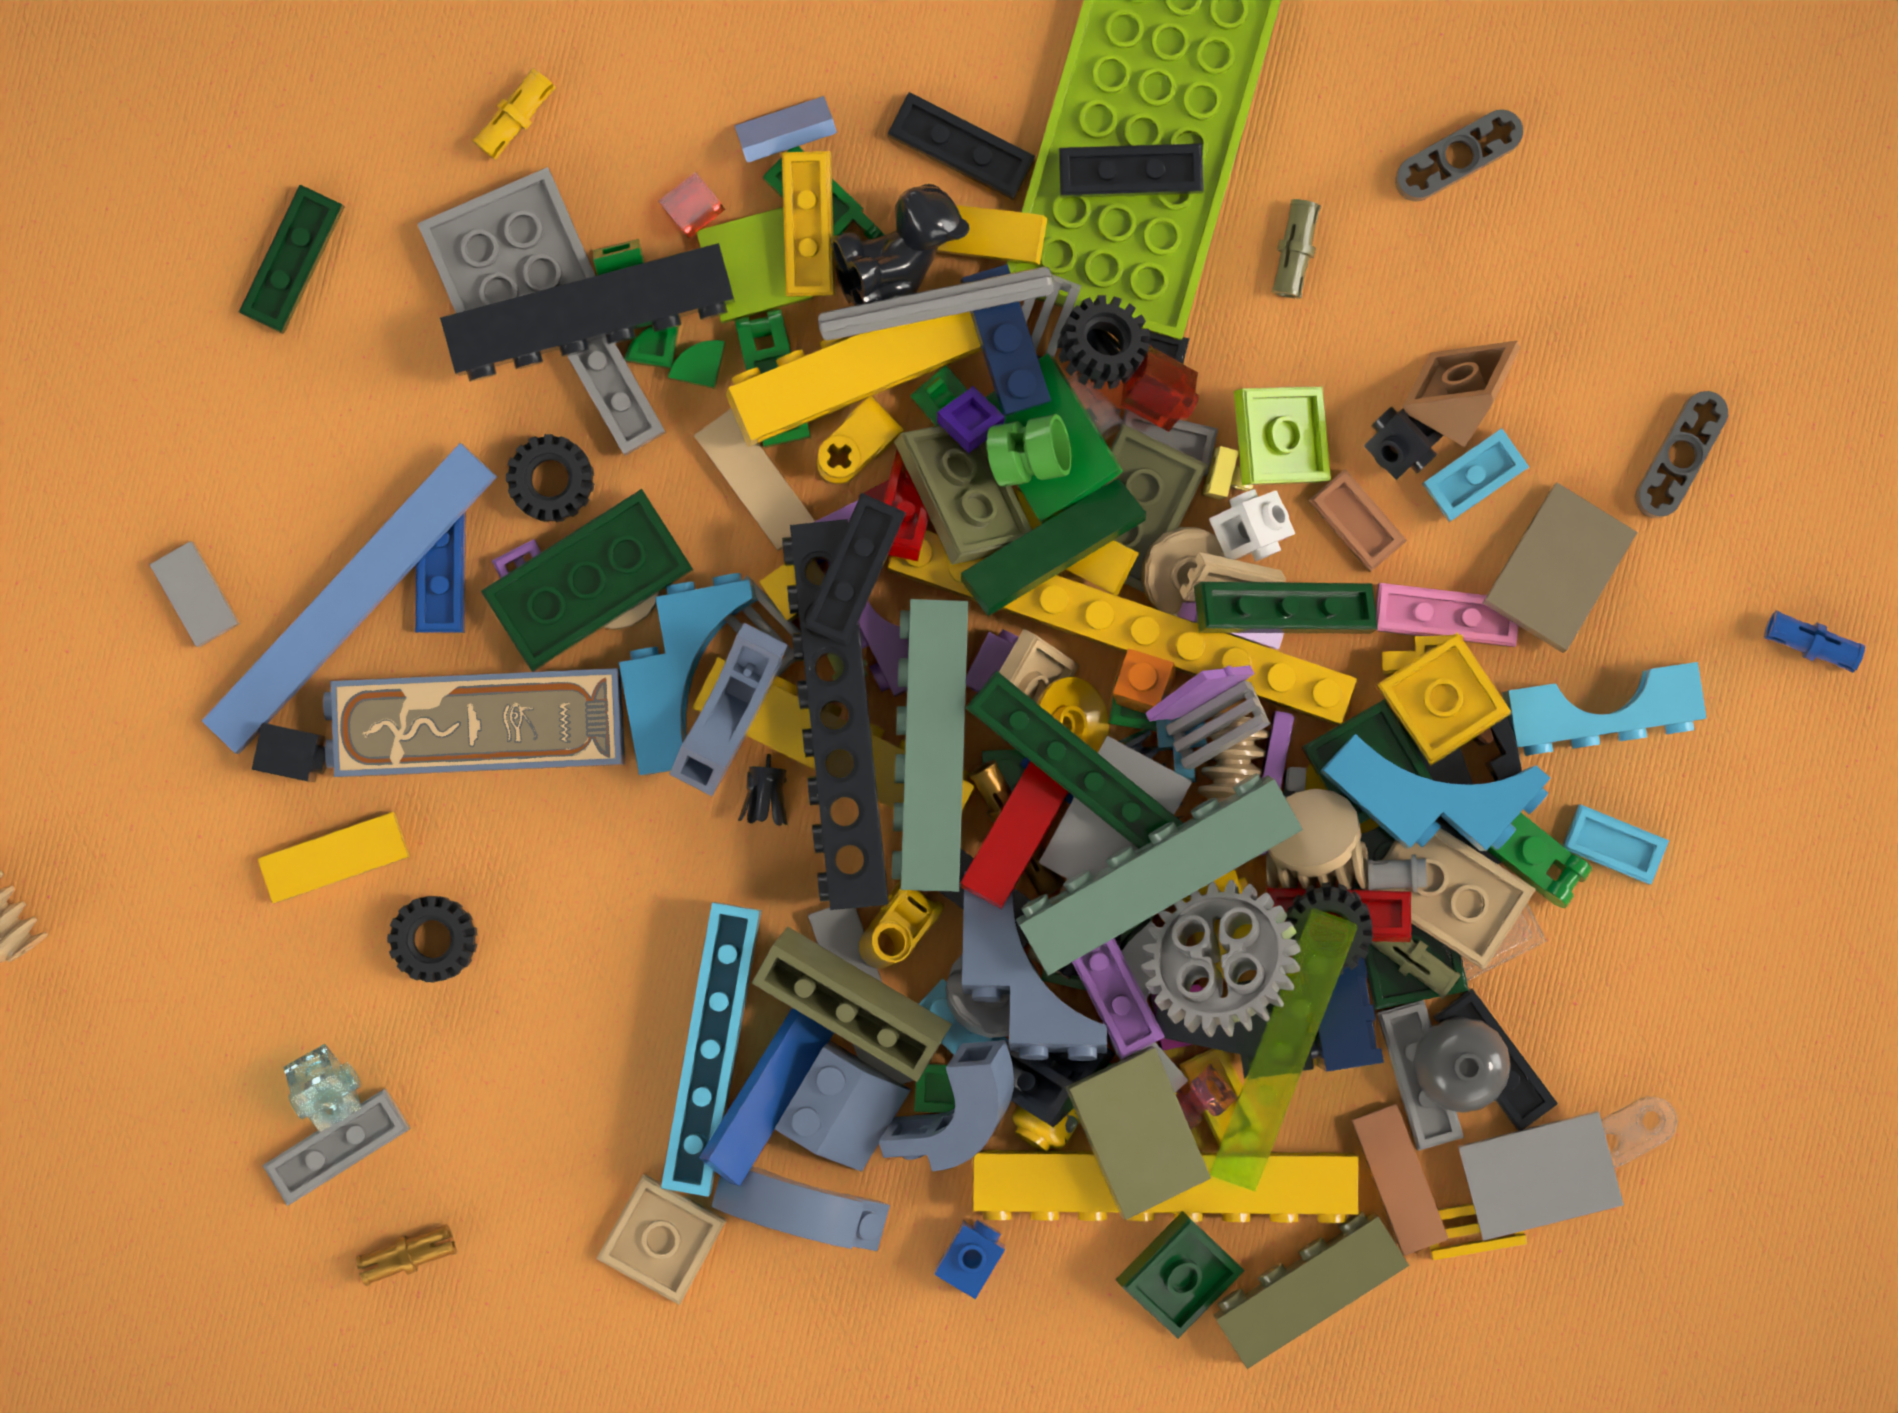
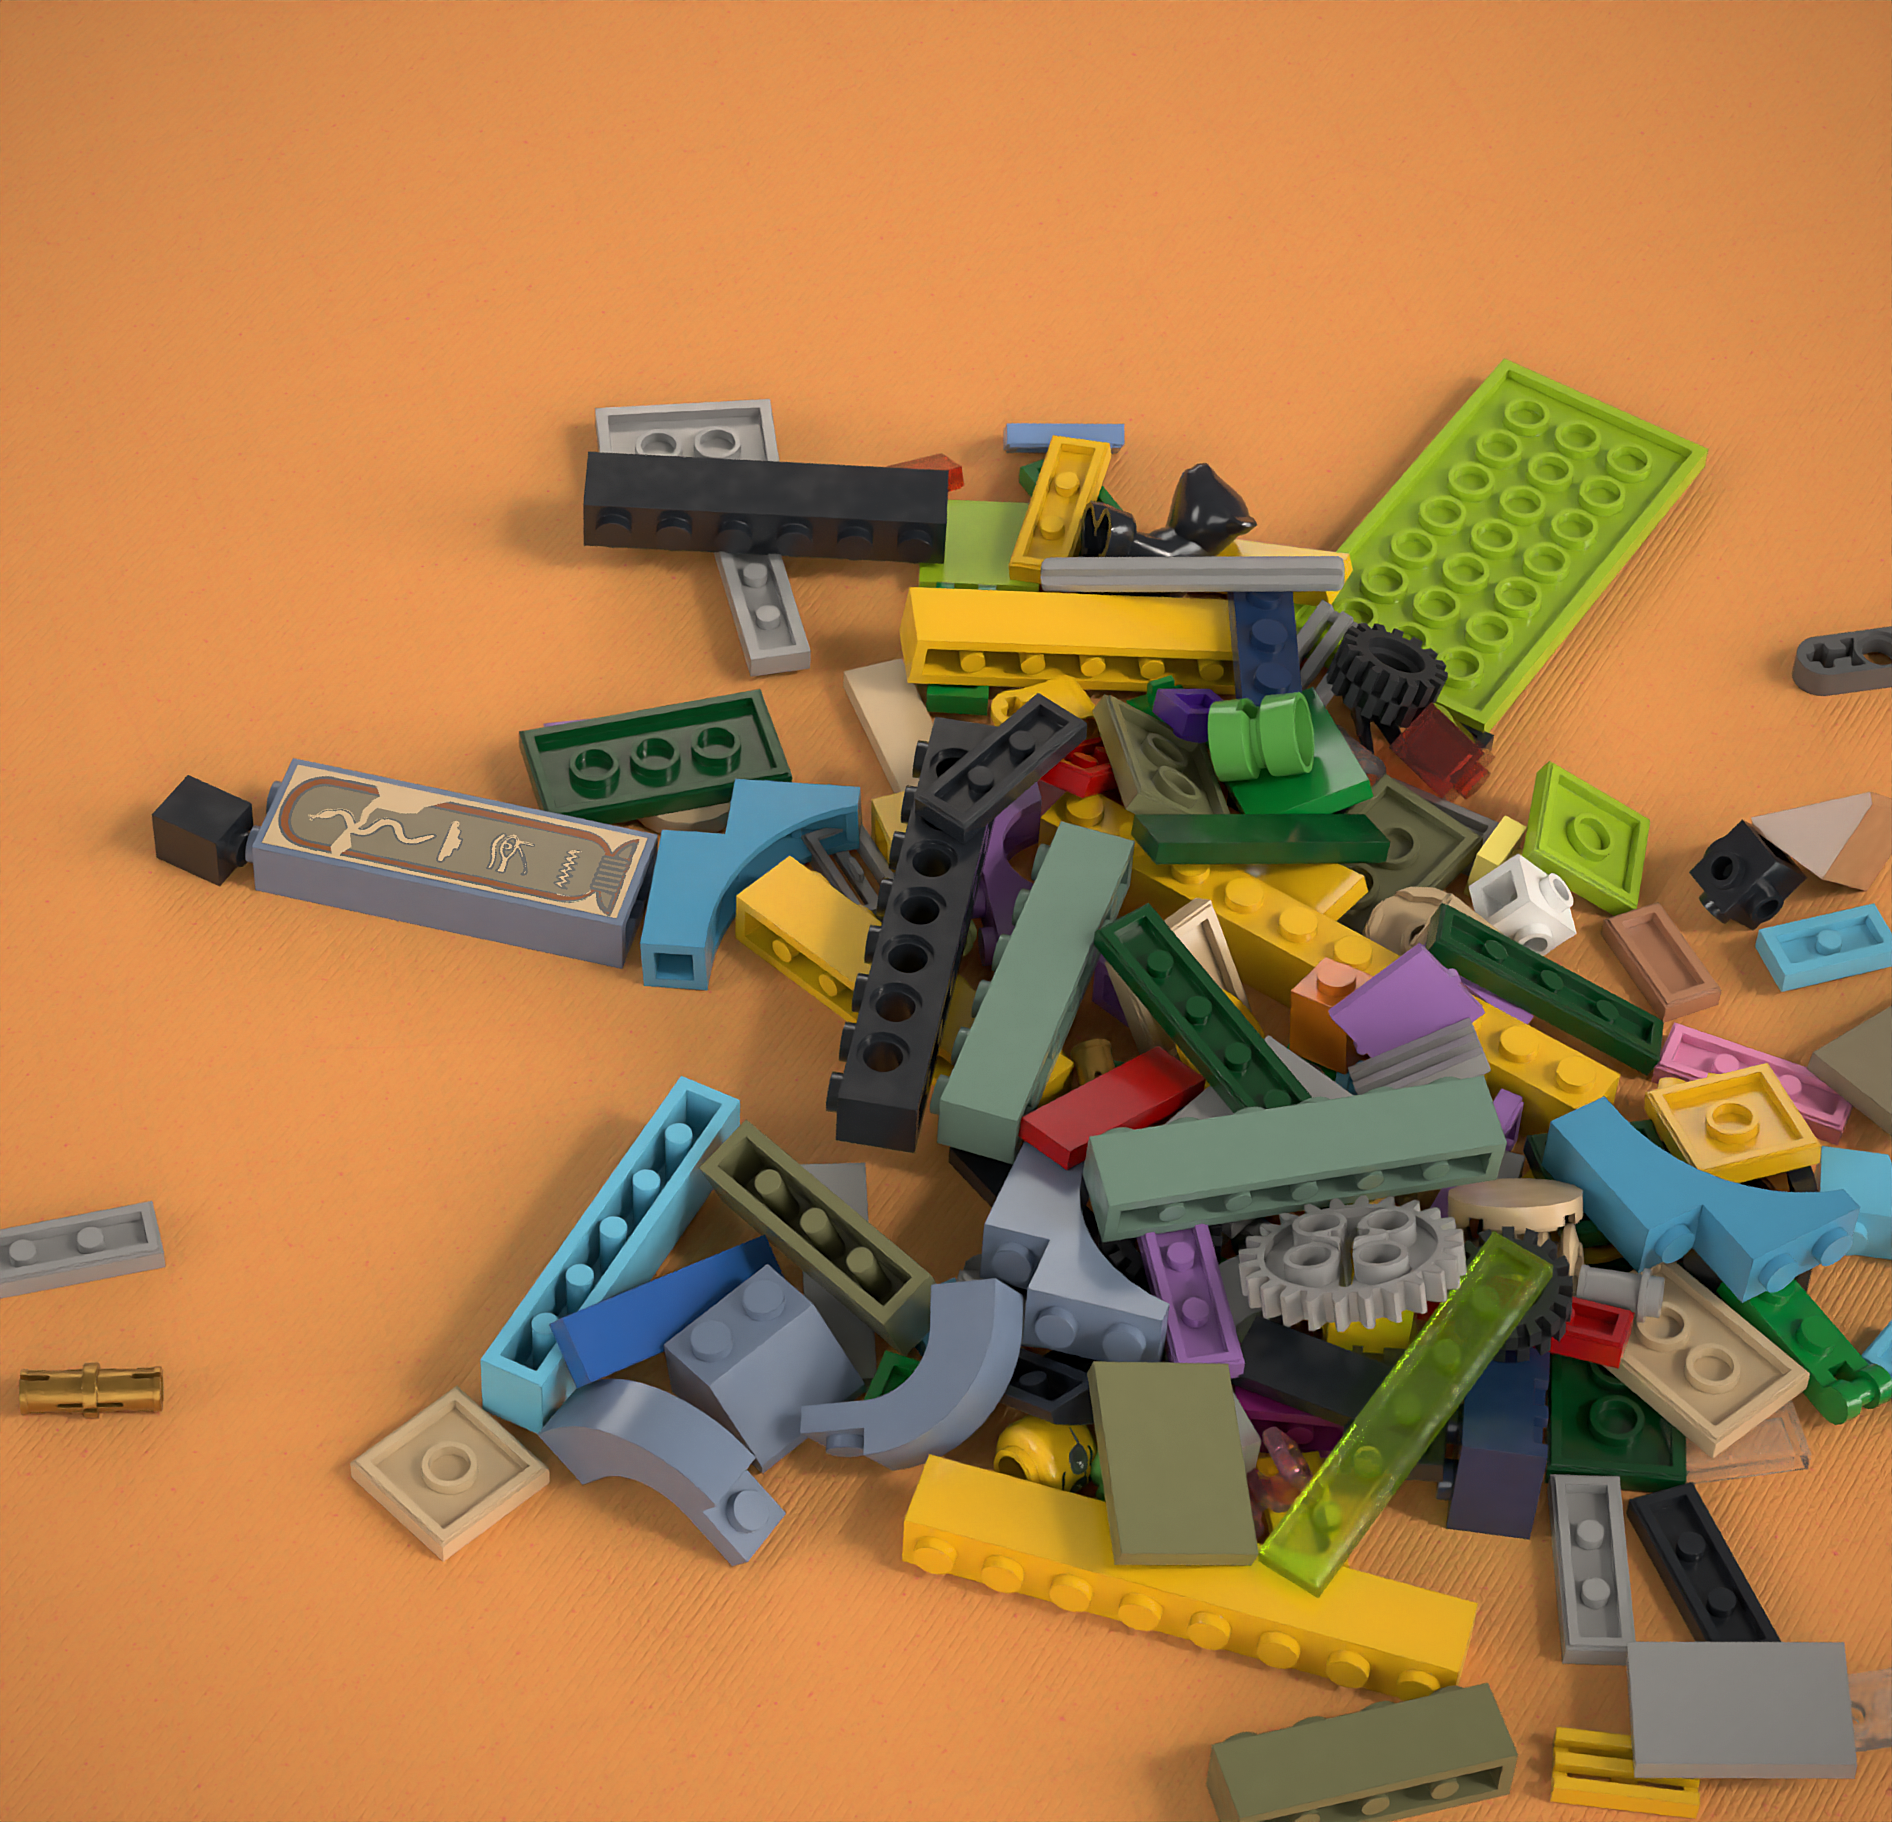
camera: 10 degrees right, 40 degrees down
light grey tile [149,541,240,647] -> none
medium blue tile [202,443,497,754] -> none
dark green tile [239,185,345,334] -> none
yellow tile [258,812,410,904] -> none
clear light blue brick [284,1044,362,1132] -> none
black tyre [387,896,478,983] -> none
blue tile [415,511,466,633] -> none
yellow pin [472,68,556,160] -> none
black tyre [506,434,595,522] -> none
green tile [625,326,679,369] -> none
green tile [668,340,725,389] -> none
sand blue arch [669,623,787,796] -> none
black piece [738,754,788,826] -> none
yellow piece [859,880,944,969] -> none
black tile [887,92,1035,200] -> none
blue brick [934,1219,1005,1299] -> none
black tile [1059,143,1204,198] -> none
dark green tile [1115,1211,1245,1339] -> none
olive pin [1272,199,1321,299] -> none
nougat tile [1351,1104,1449,1256] -> none
olive pin [1371,939,1461,999] -> none
dark grey cylinder [1413,1016,1511,1113] -> none

